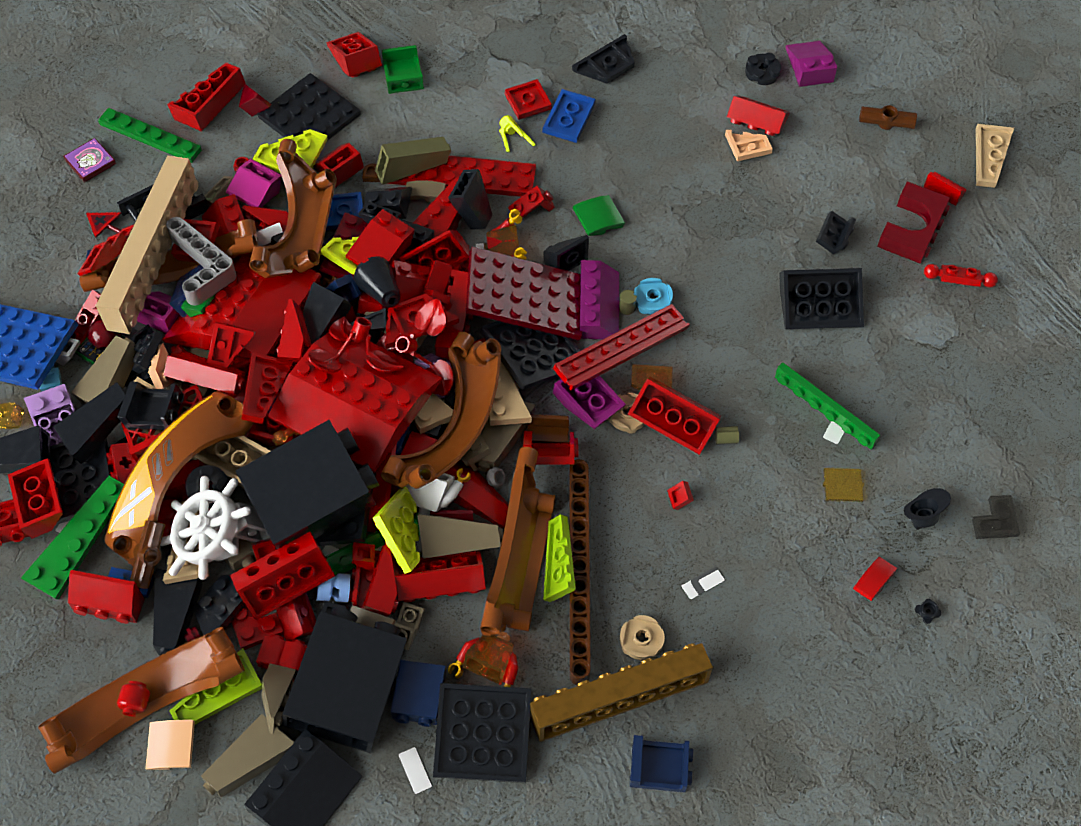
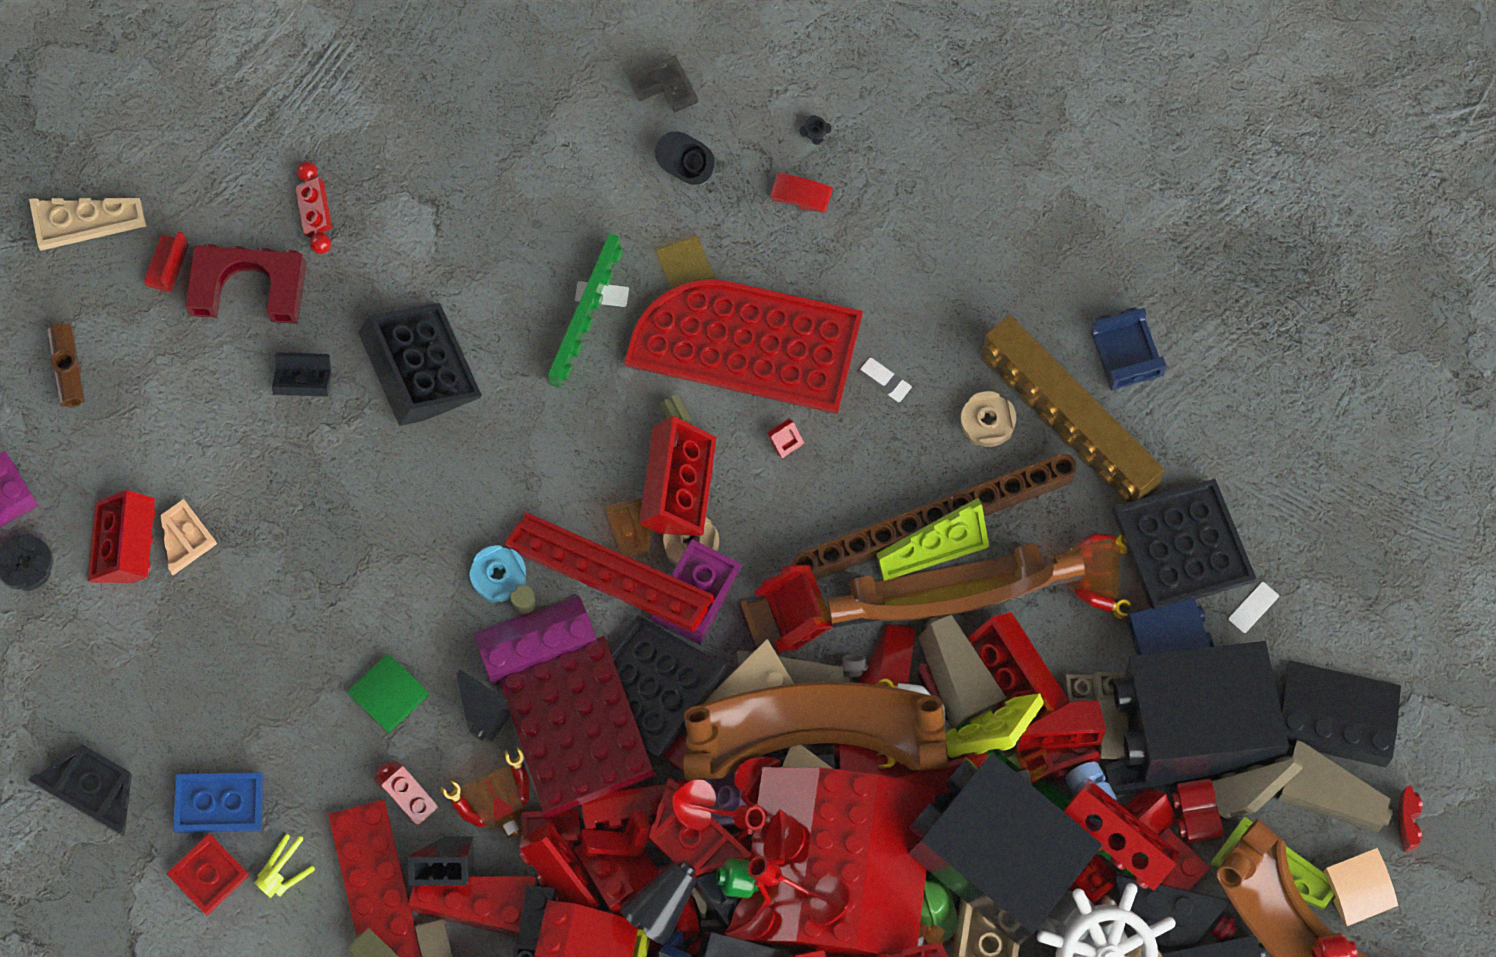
camera: 110 degrees left, 10 degrees up
none -> red plate [624,280,863,414]
none -> green head [716,858,759,898]
none -> red slope [1398,785,1423,852]

